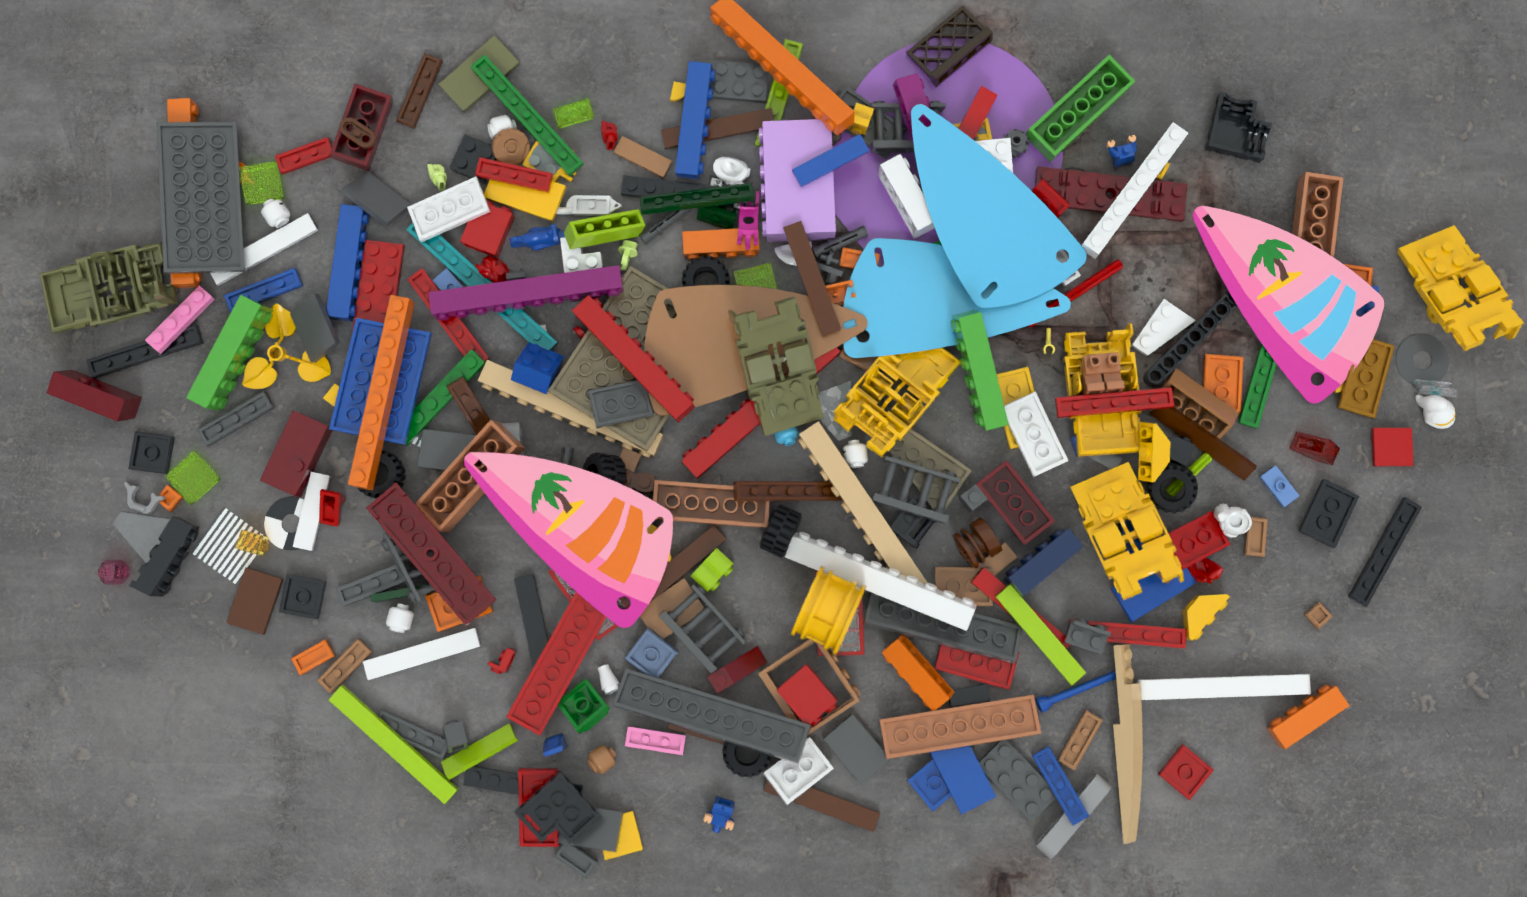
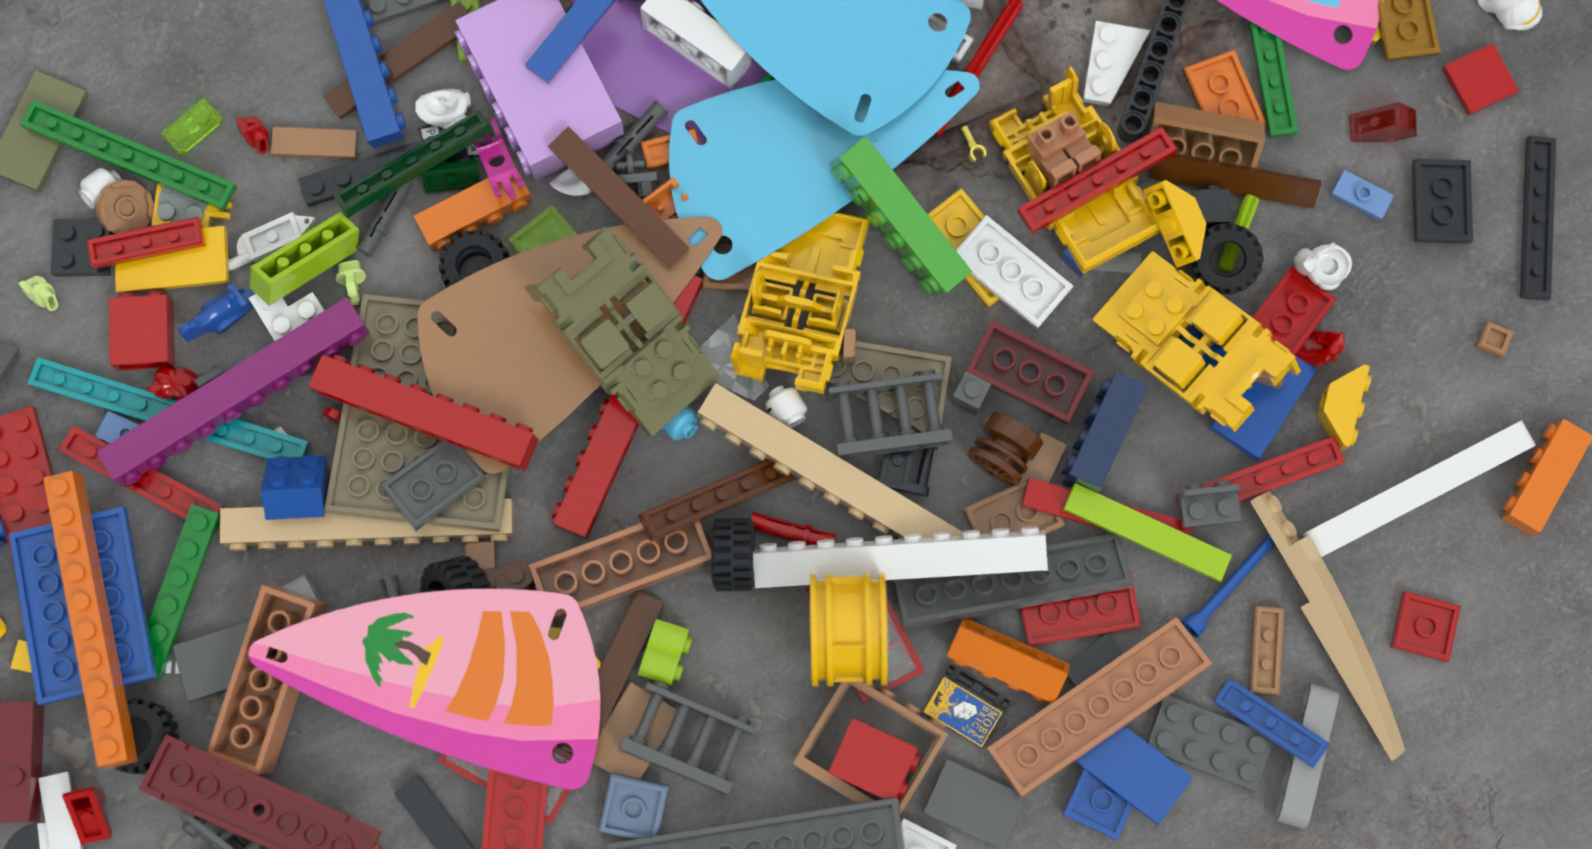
camera: 30 degrees left, 5 degrees down
white tile [407,177,491,242] -> none
reddish brown tile [446,376,490,435] -> none
yellow tile [670,82,686,102] -> none
dark red slope [707,646,768,694] -> none
medium nougat tile [1244,517,1268,557] -> none
none -> red pin [751,511,837,545]
none -> medium nougat tile [842,329,856,363]
none -> piece [922,665,1010,748]

